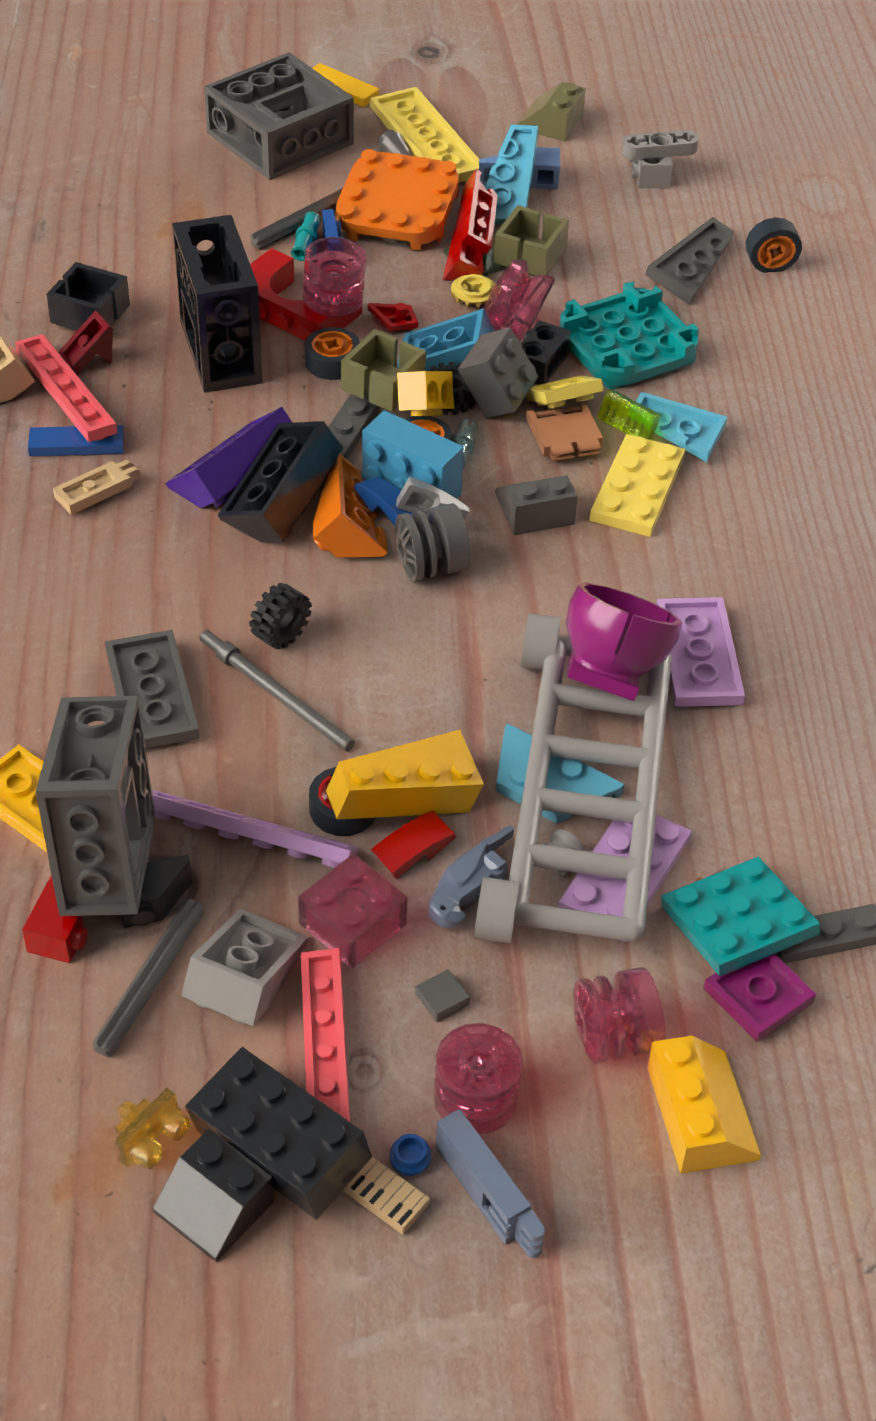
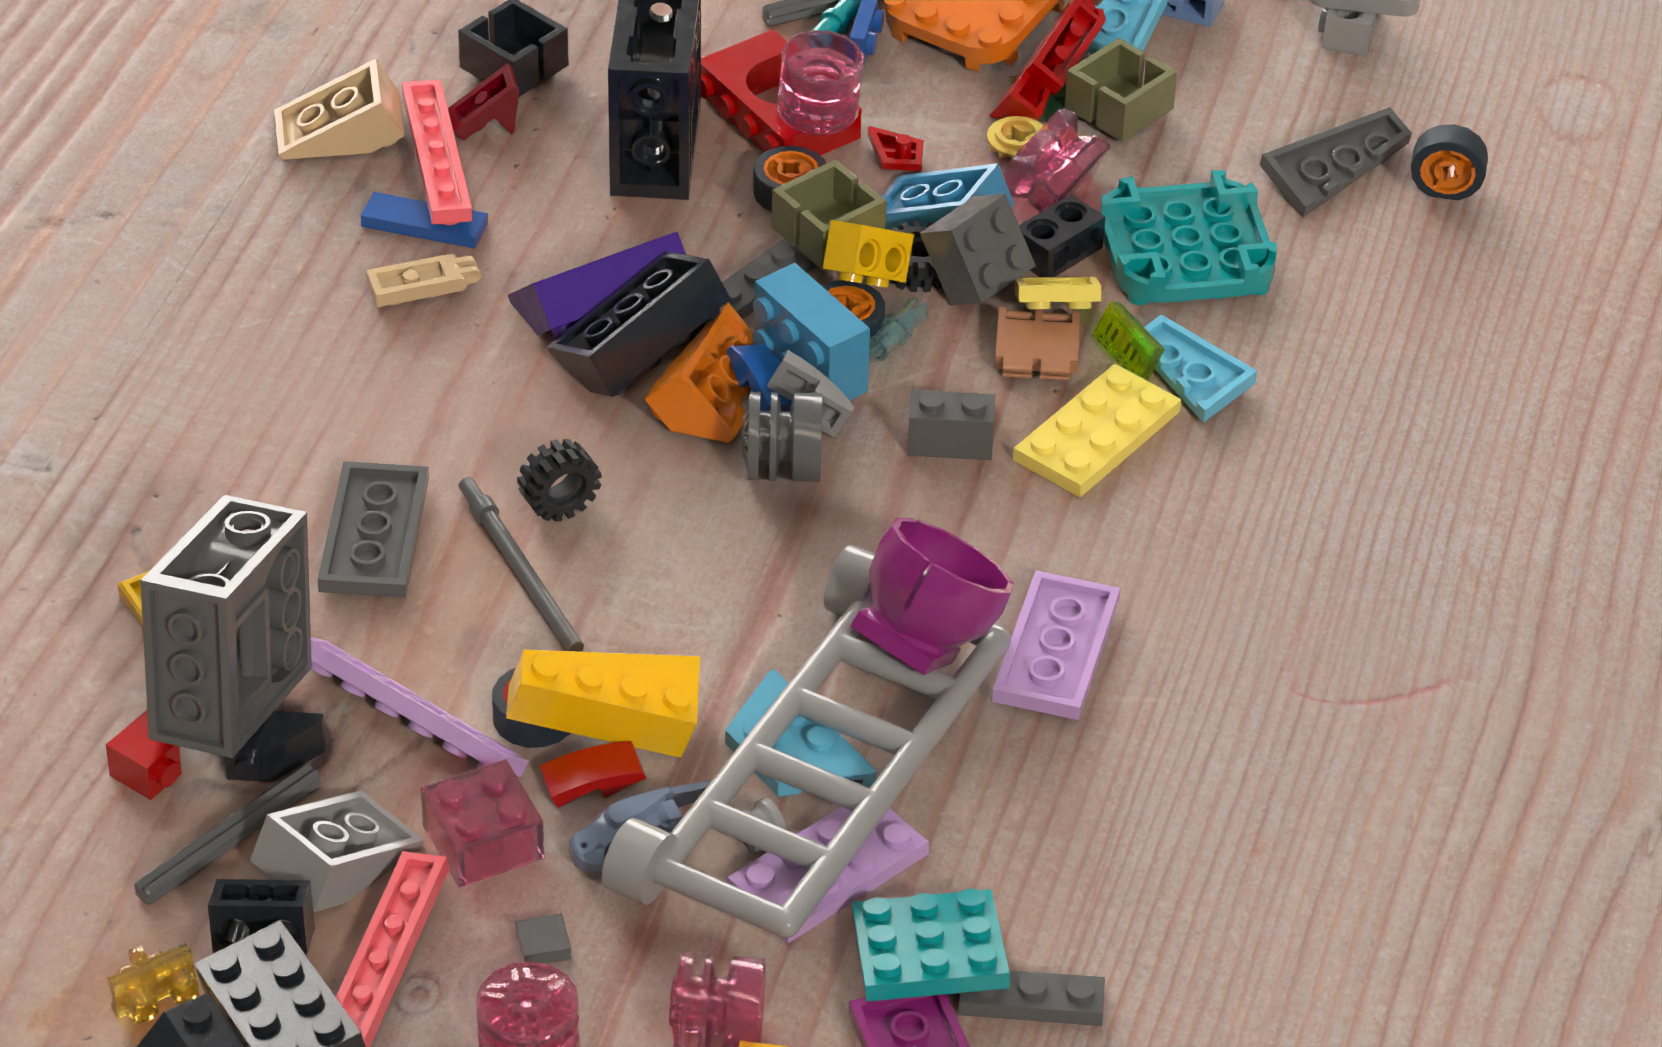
camera: 20 degrees right, 5 degrees down
none -> black brick [208,879,315,955]

